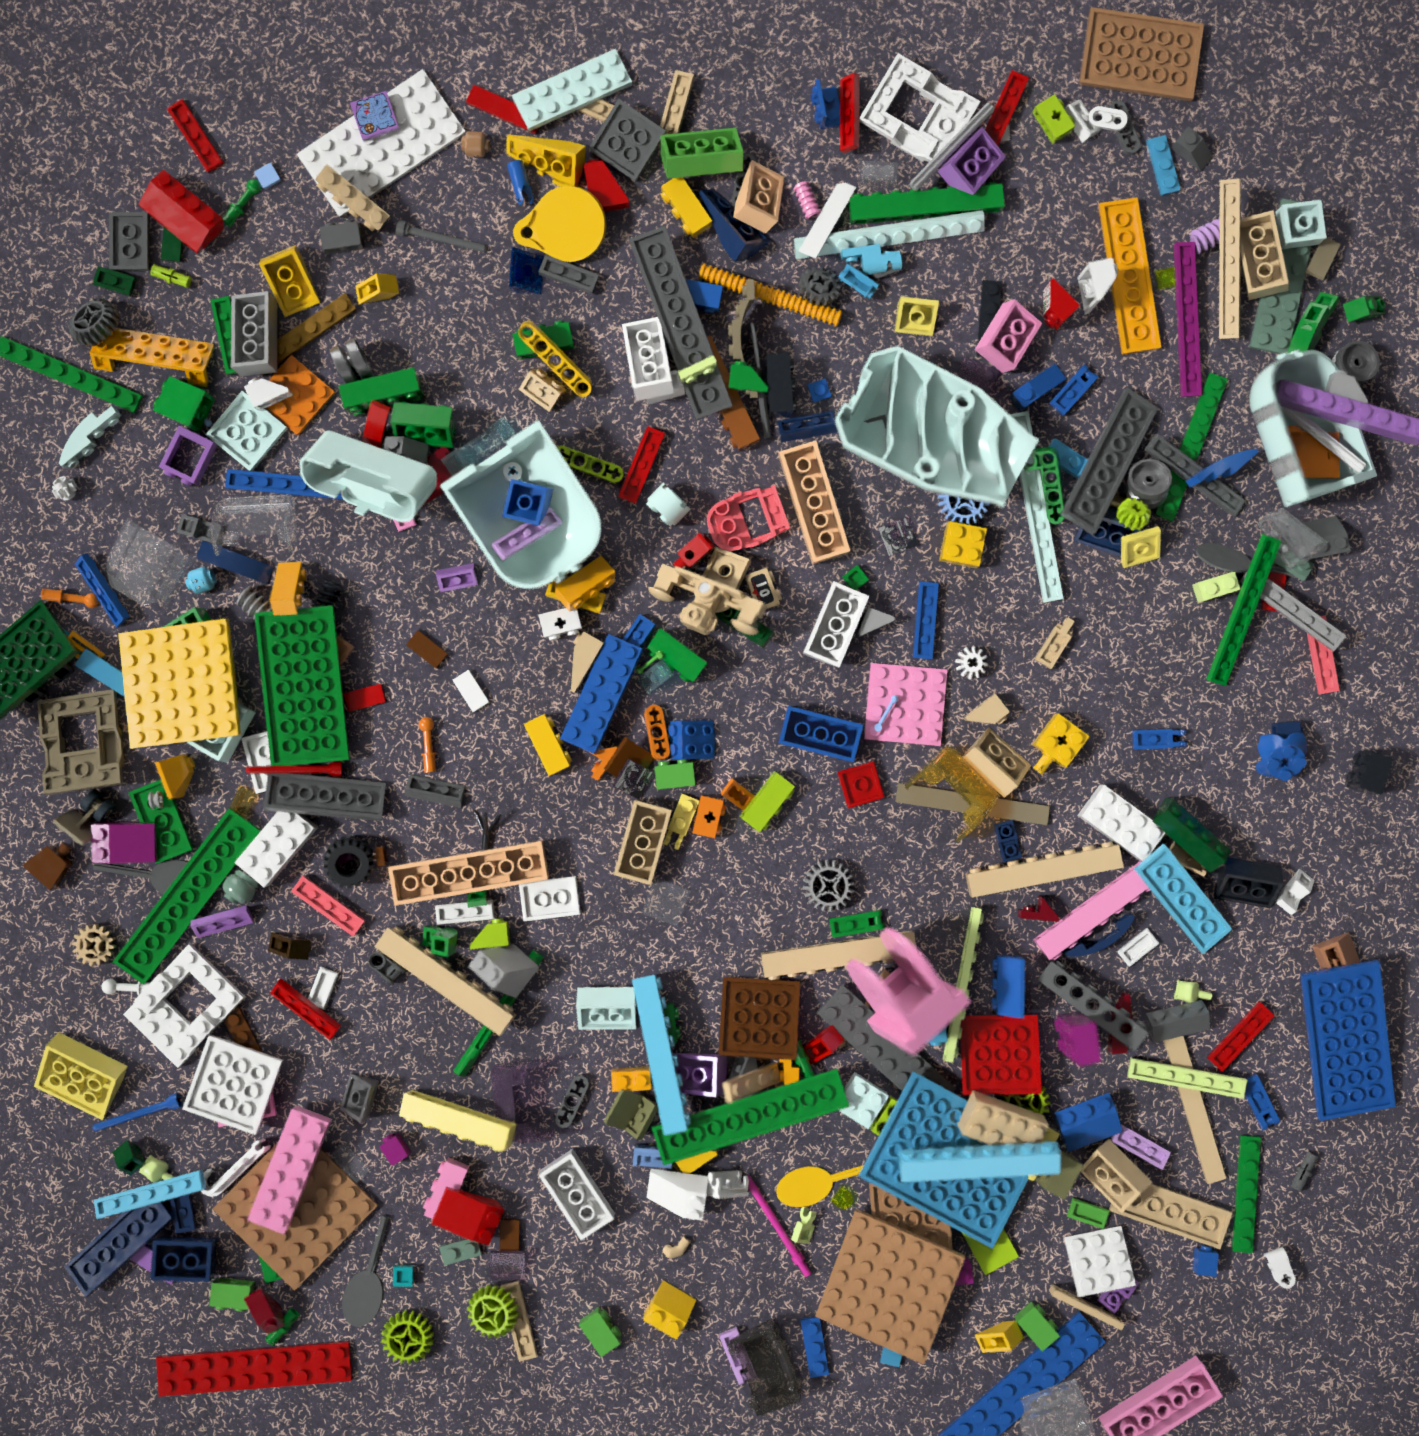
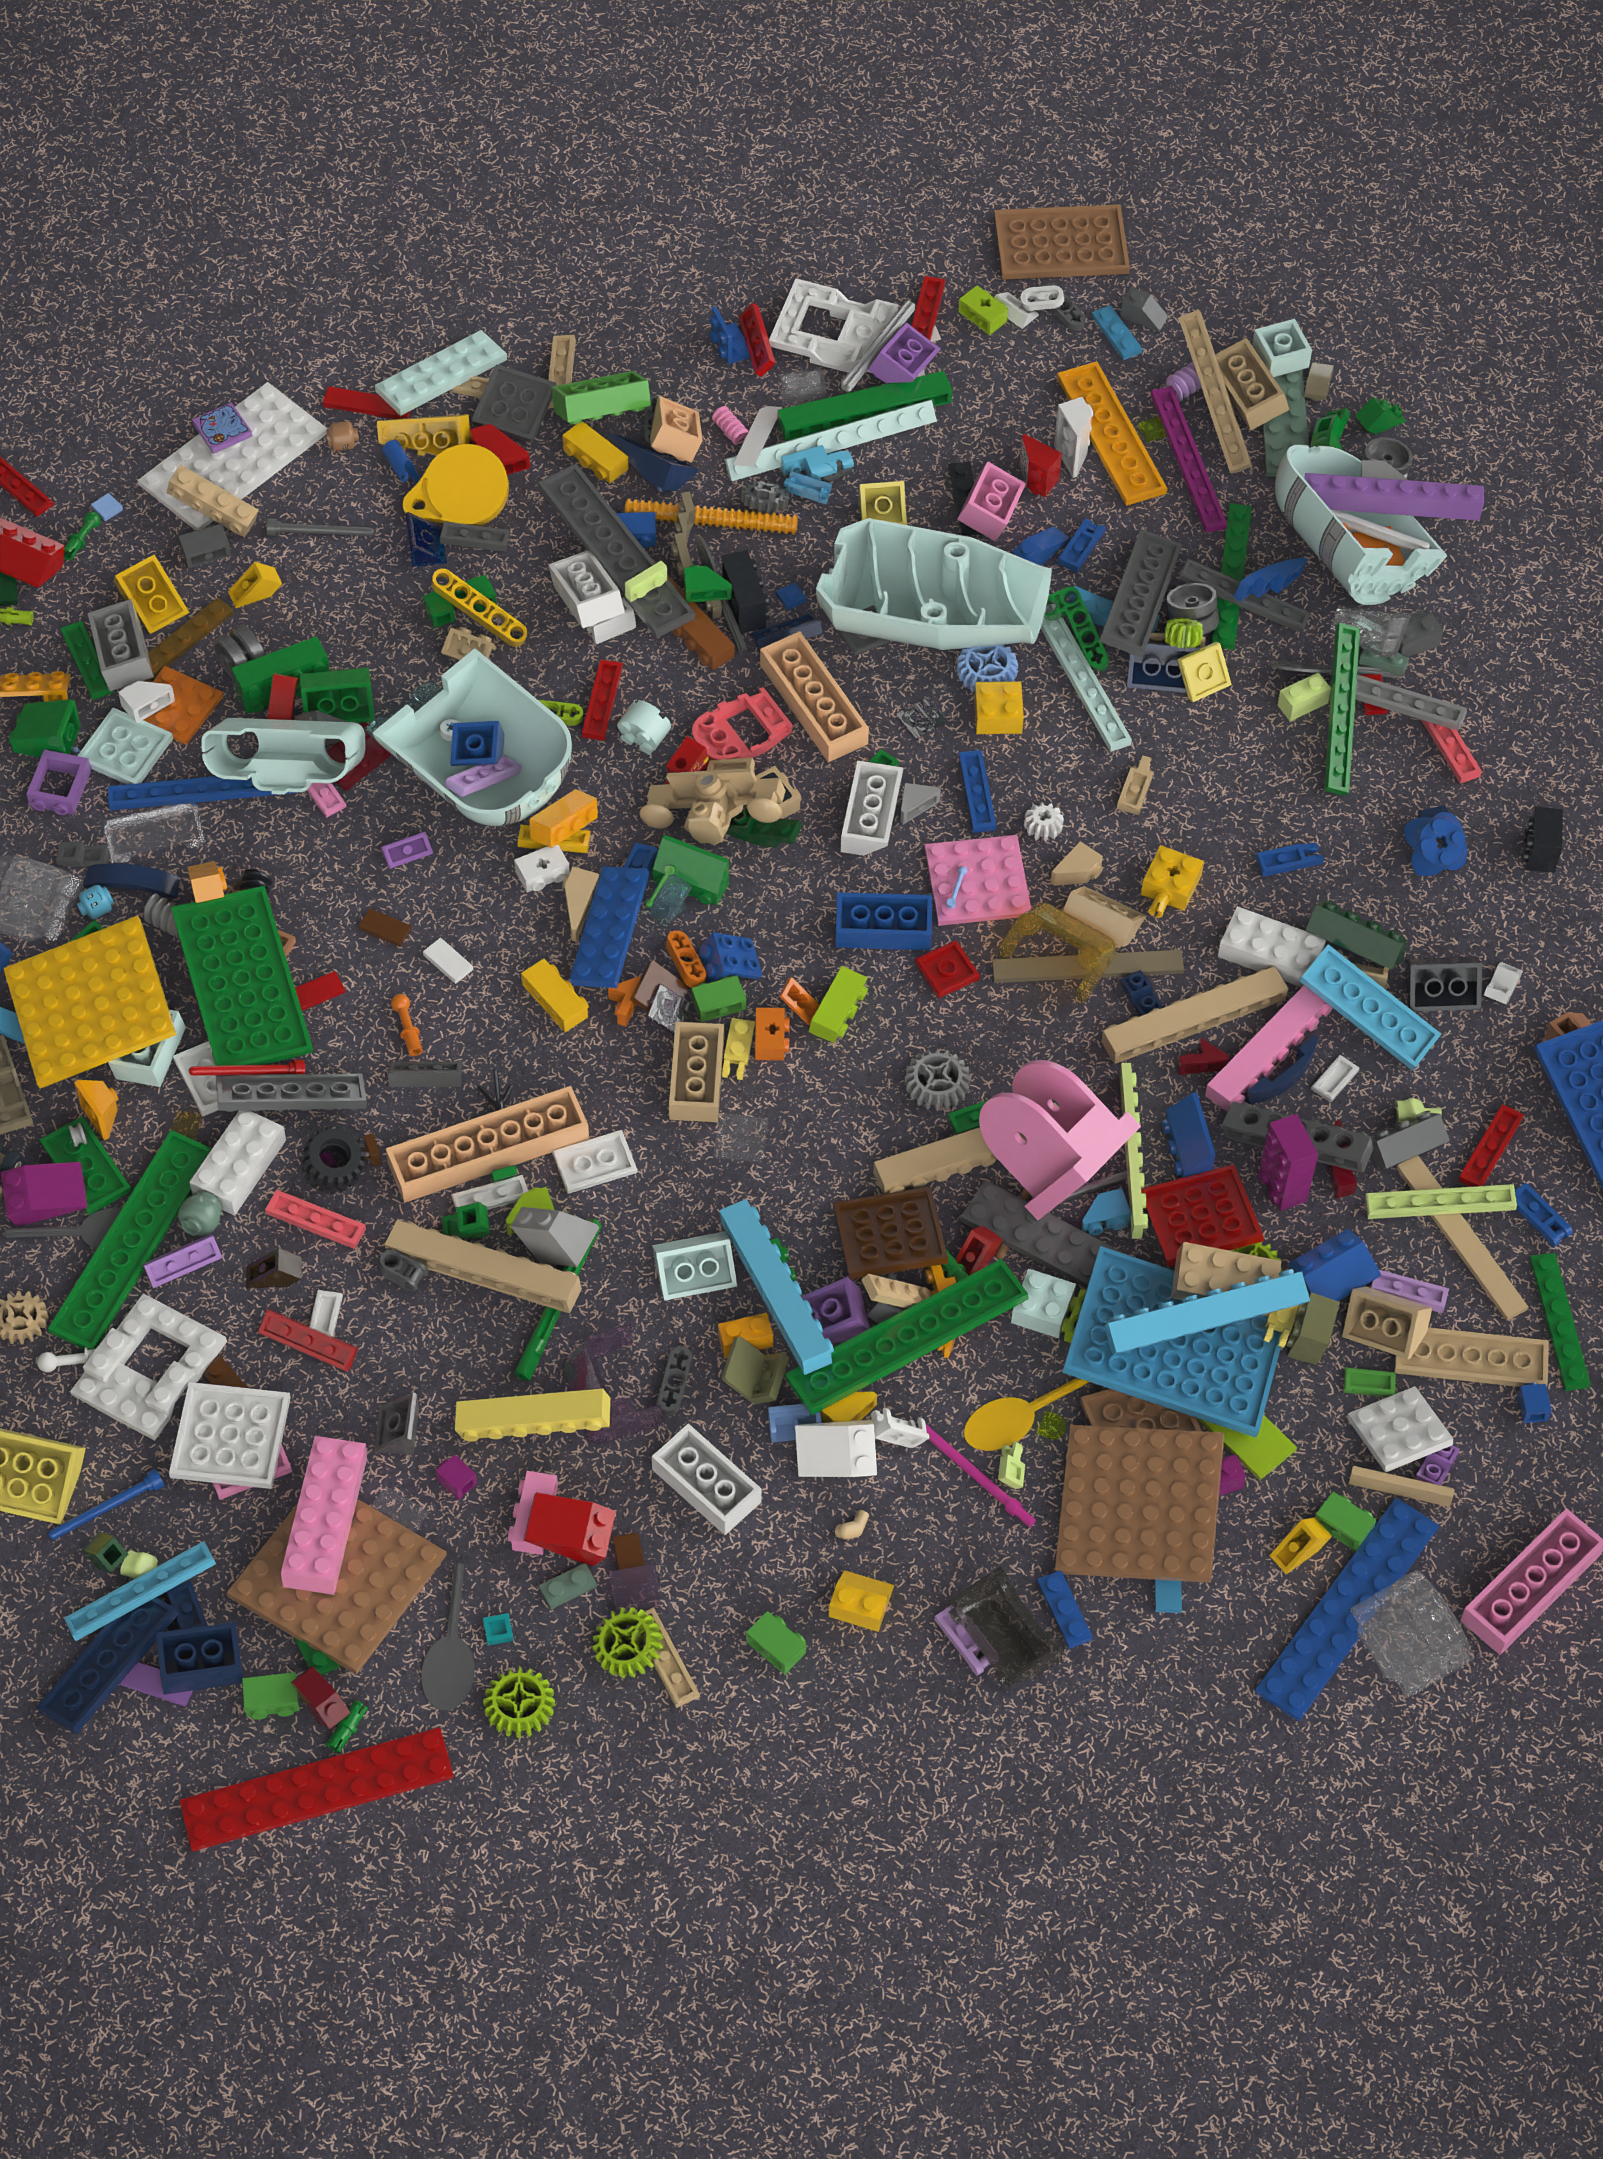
camera: 10 degrees left, 30 degrees down
white piece [201,1139,271,1197] -> none

